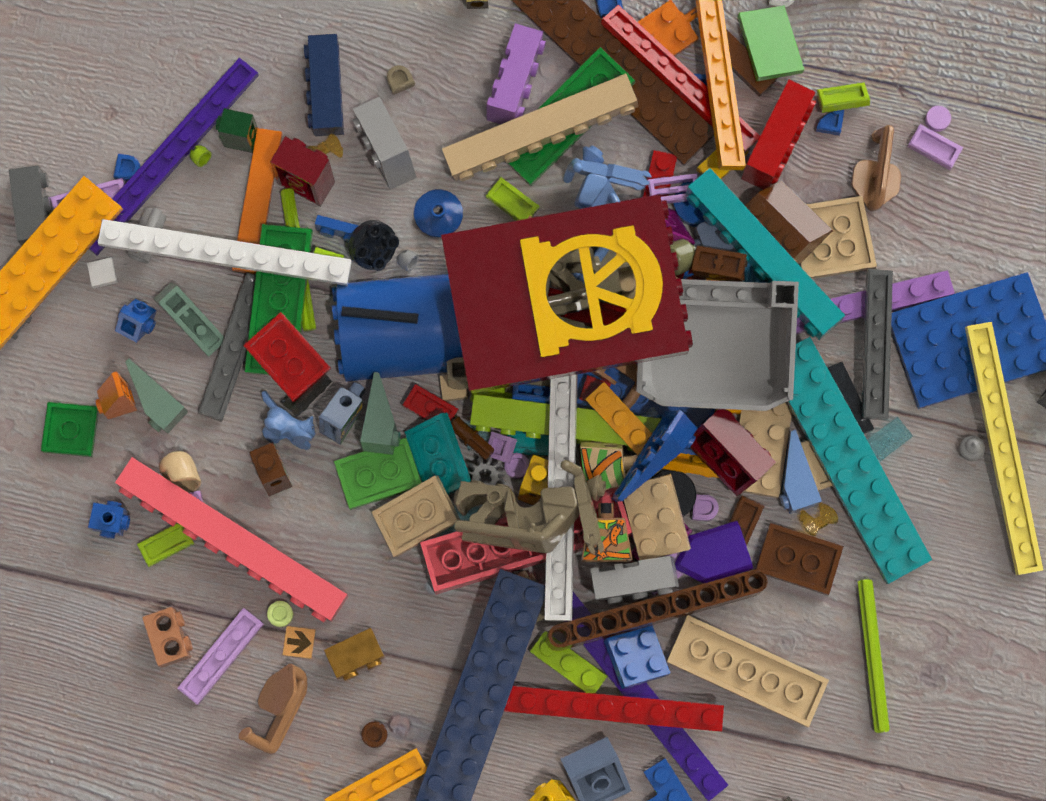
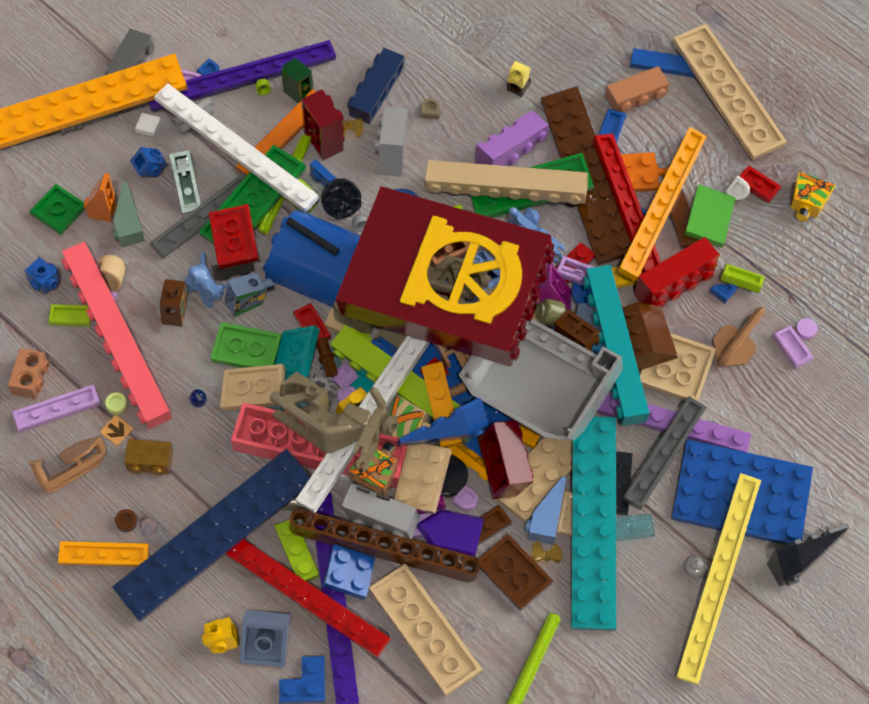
camera: 30 degrees right, 15 degrees down
sand green slope [360,372,401,455] -> none
none -> clear blue hinge [189,389,207,408]

